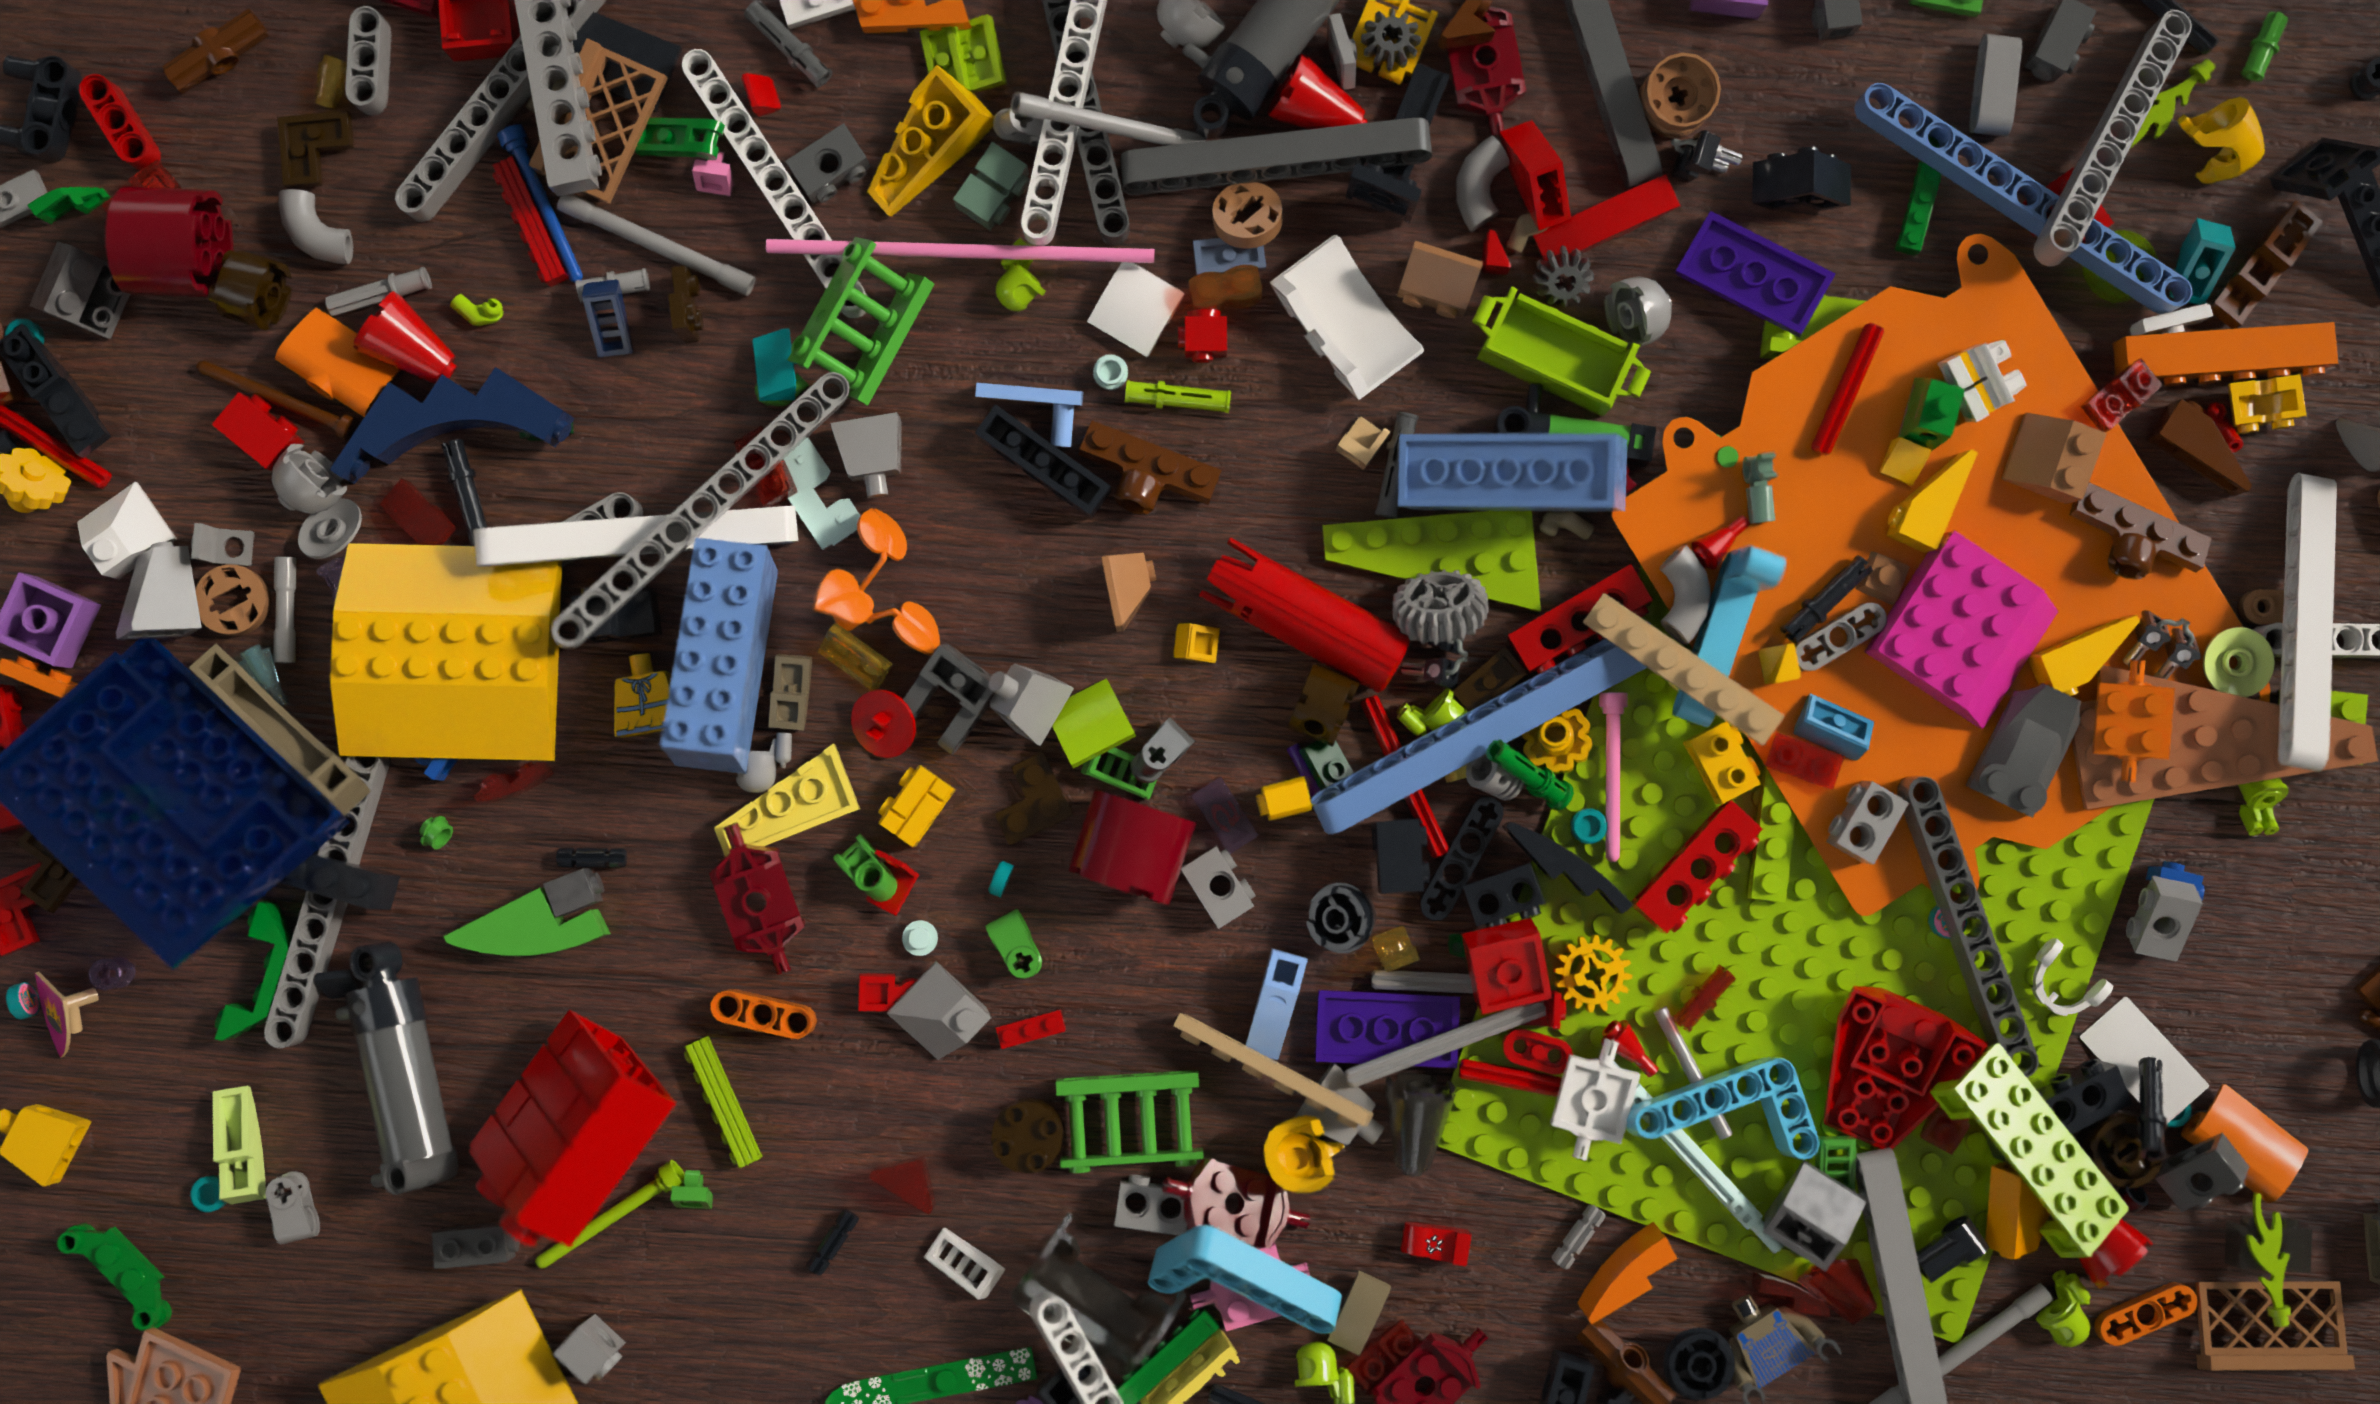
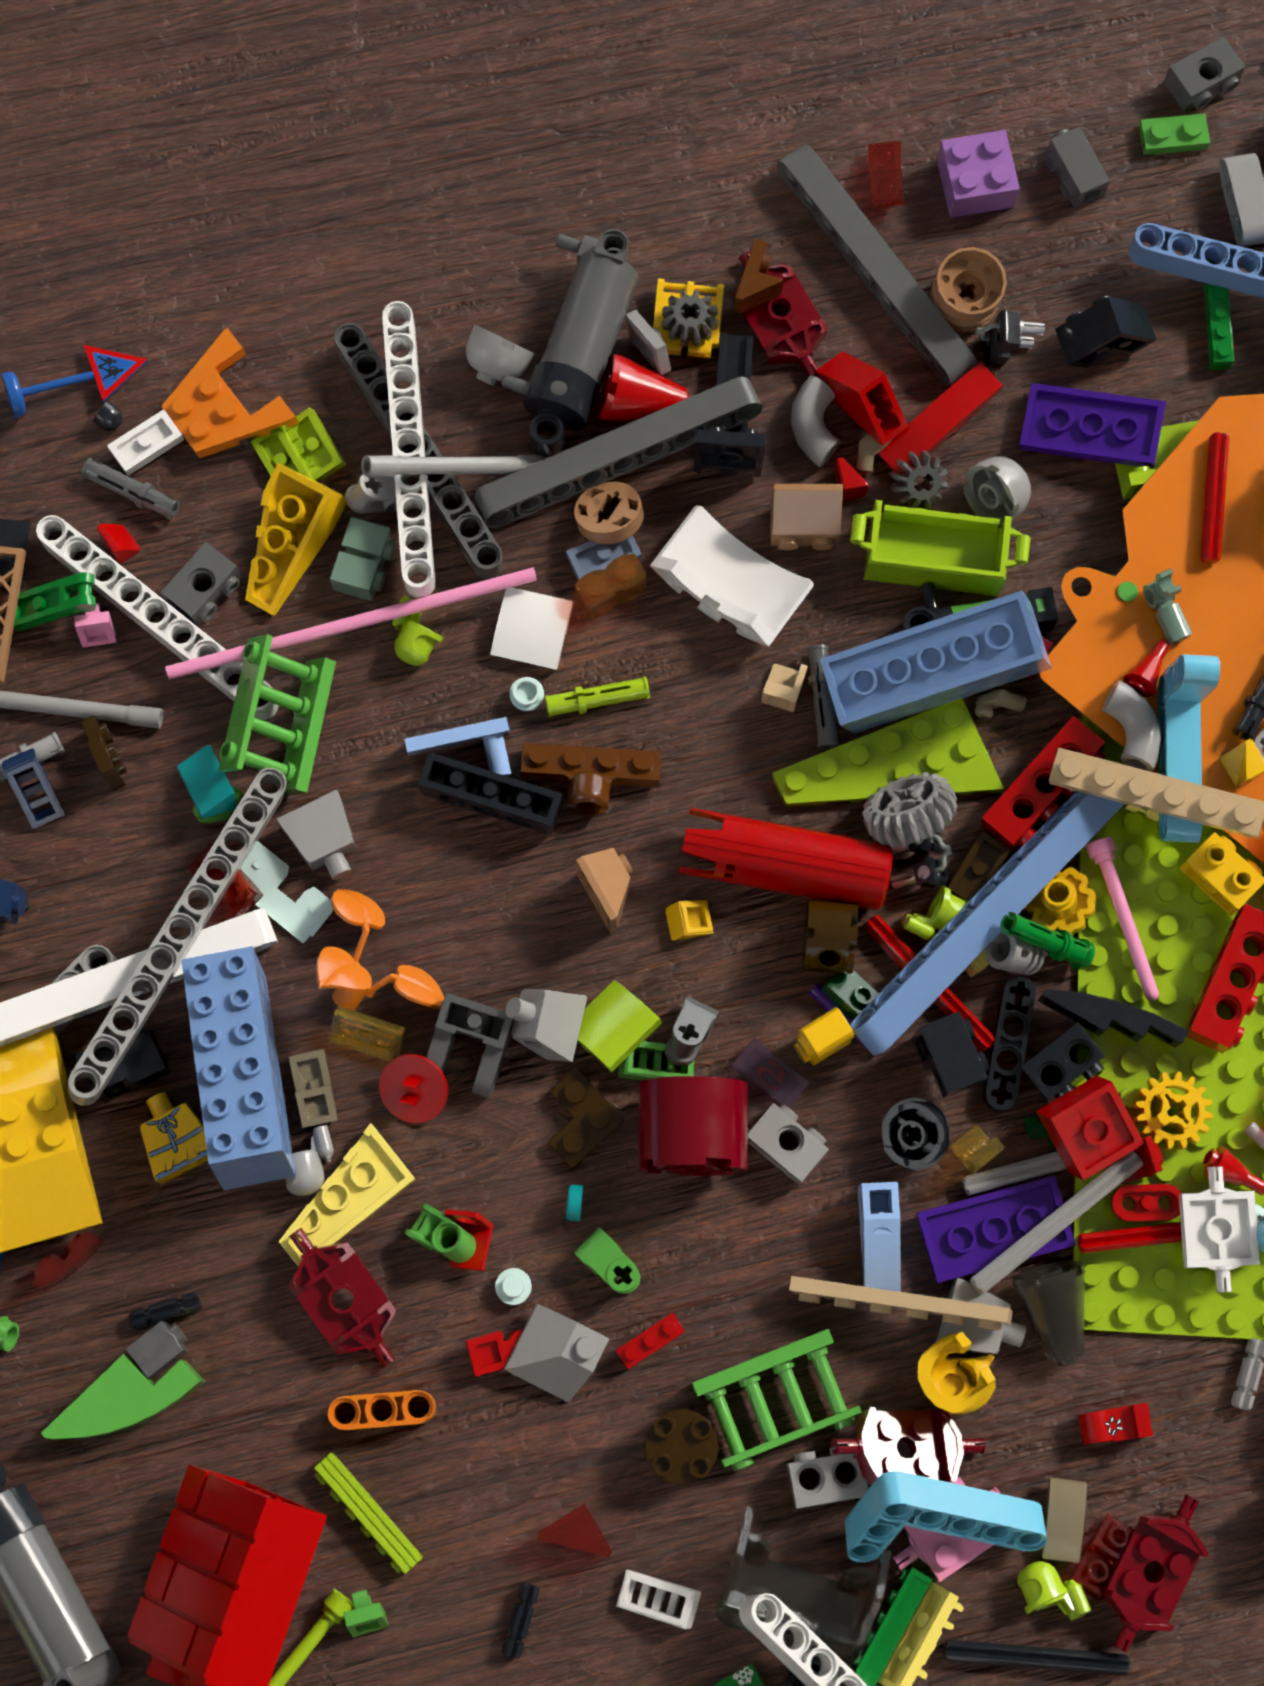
camera: 15 degrees left, 10 degrees down
yellow brick [878,765,956,847] -> none
red brick [1178,309,1227,363] -> none
teal tile [1570,808,1607,844] -> none

